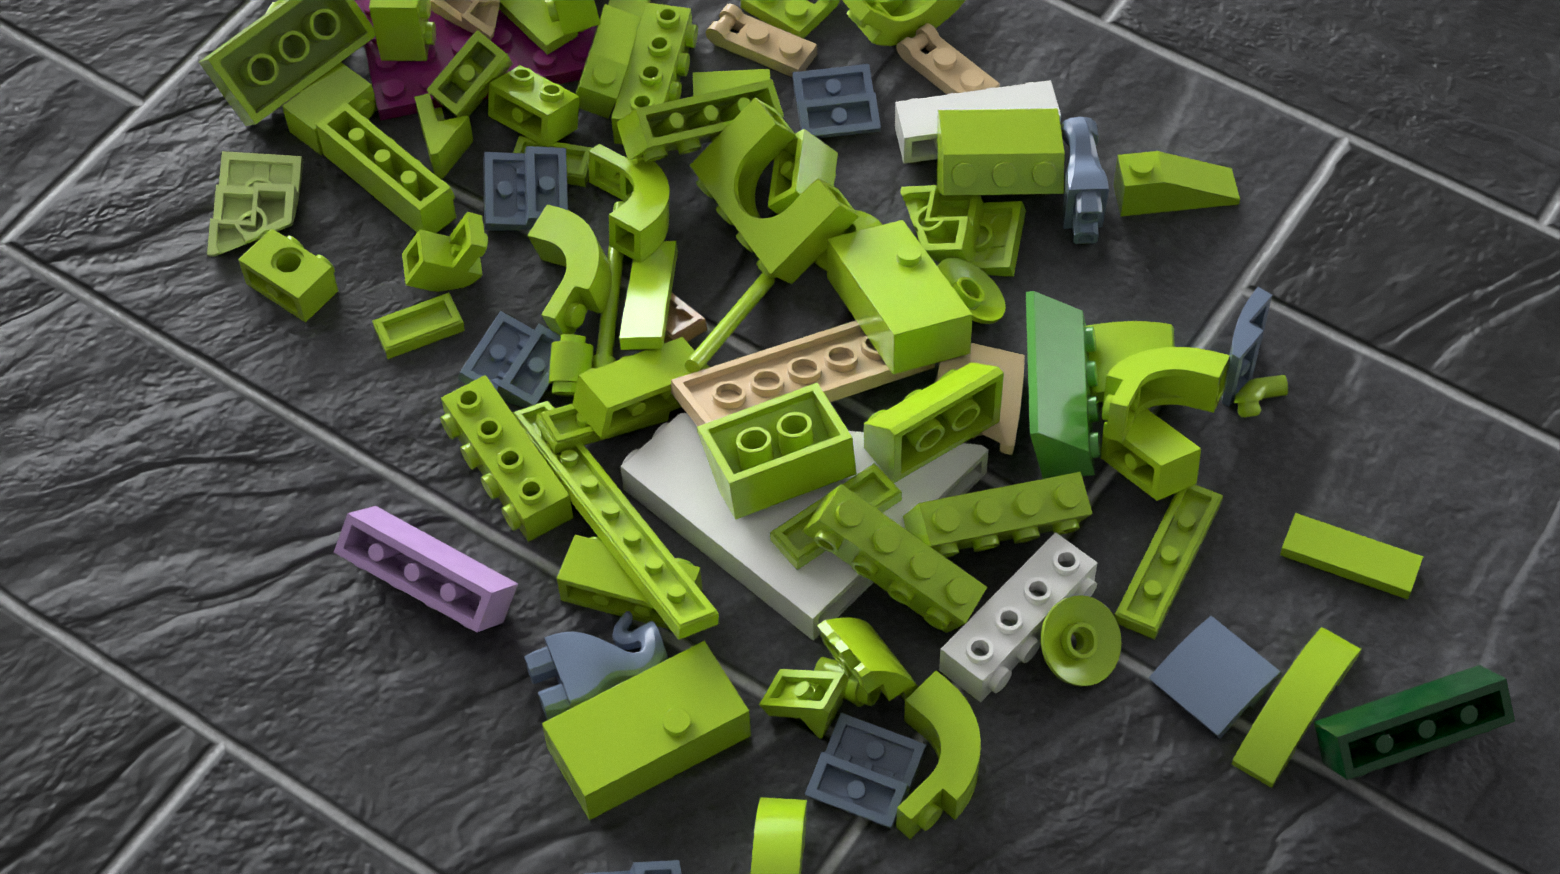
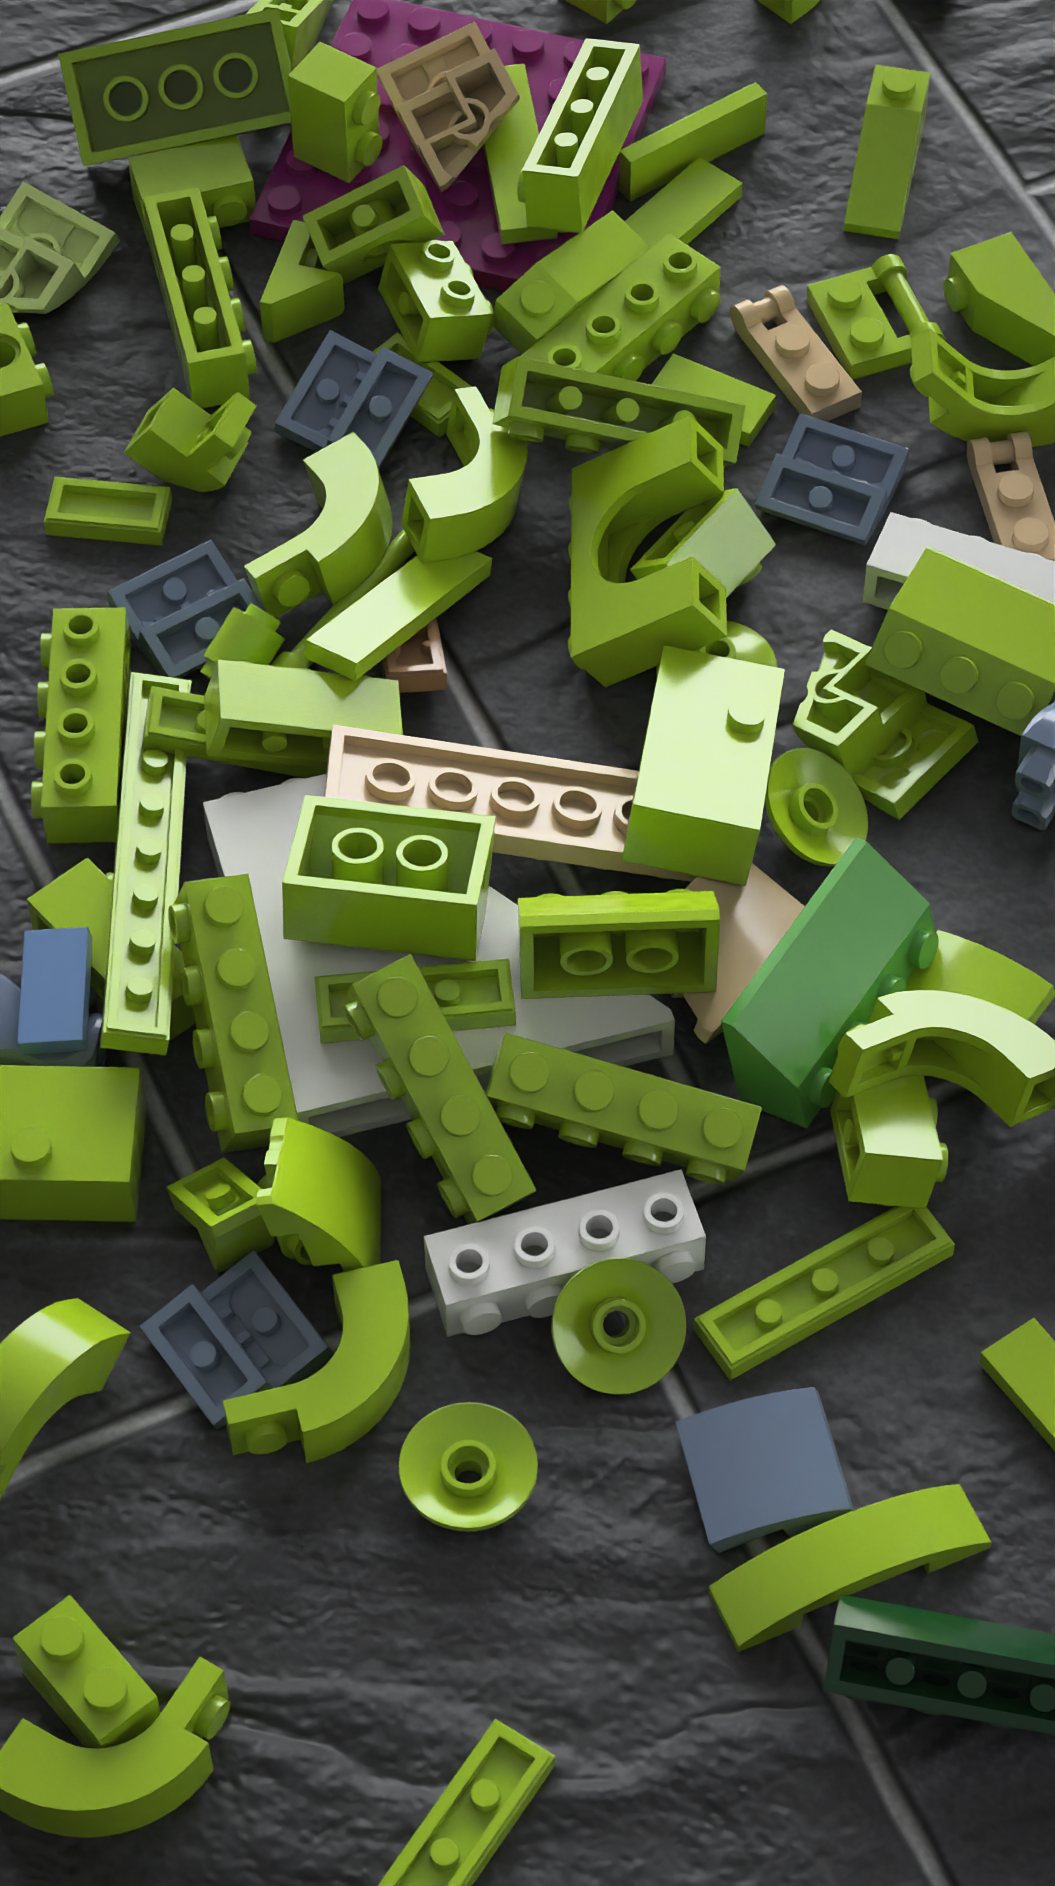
camera: 30 degrees right, 0 degrees up
lime bar [685,273,775,373] -> none
none -> medium blue tile [17,927,93,1055]
none -> lime brick [168,873,299,1153]
none -> lime dish [399,1402,538,1532]

